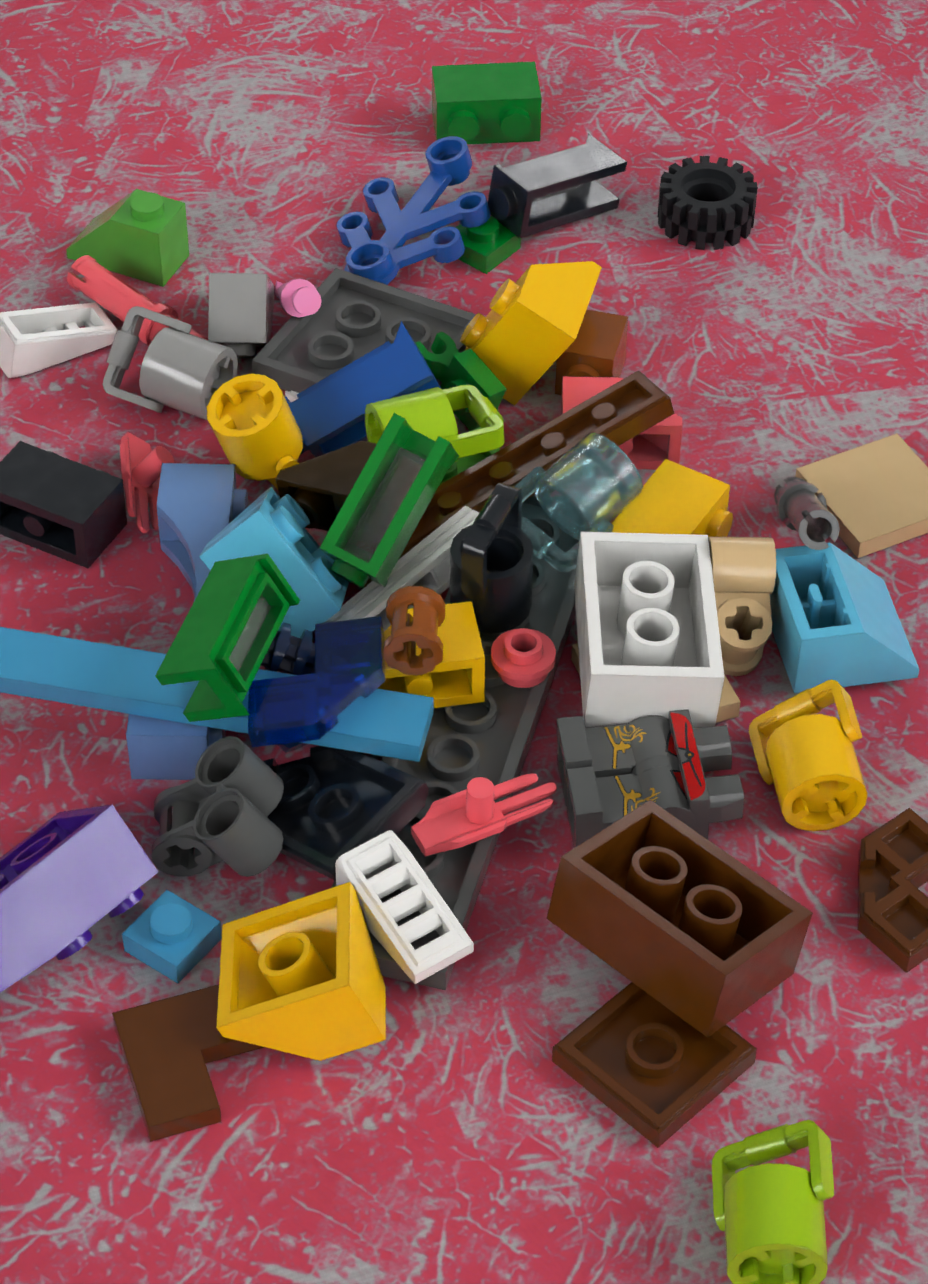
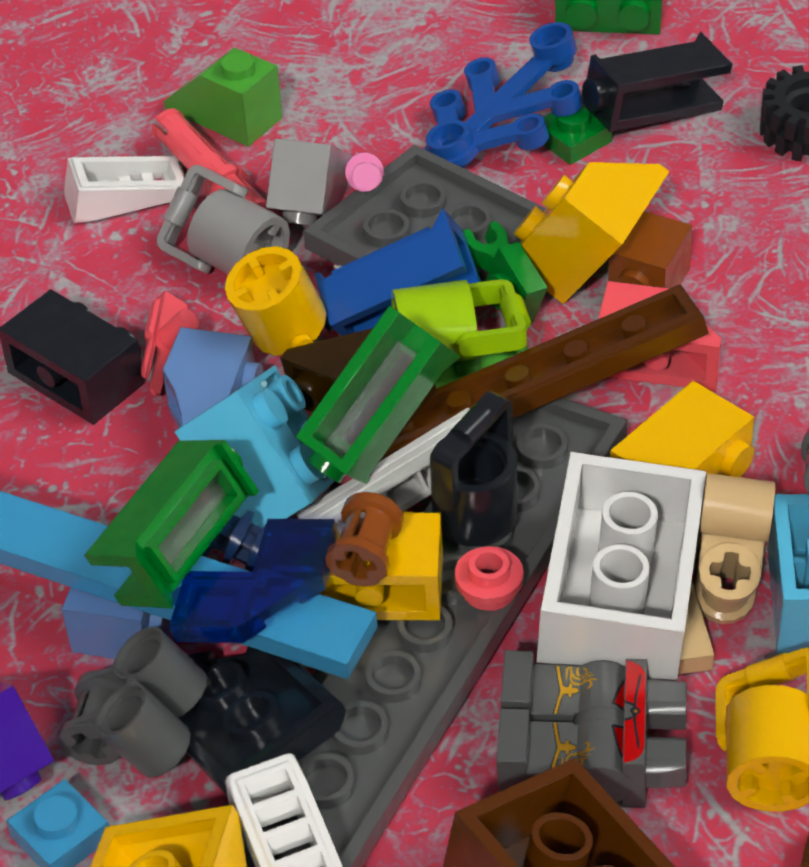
camera: 15 degrees right, 0 degrees up
coral piece [411,773,557,857] -> none
clear light blue piece [514,432,643,572] -> none

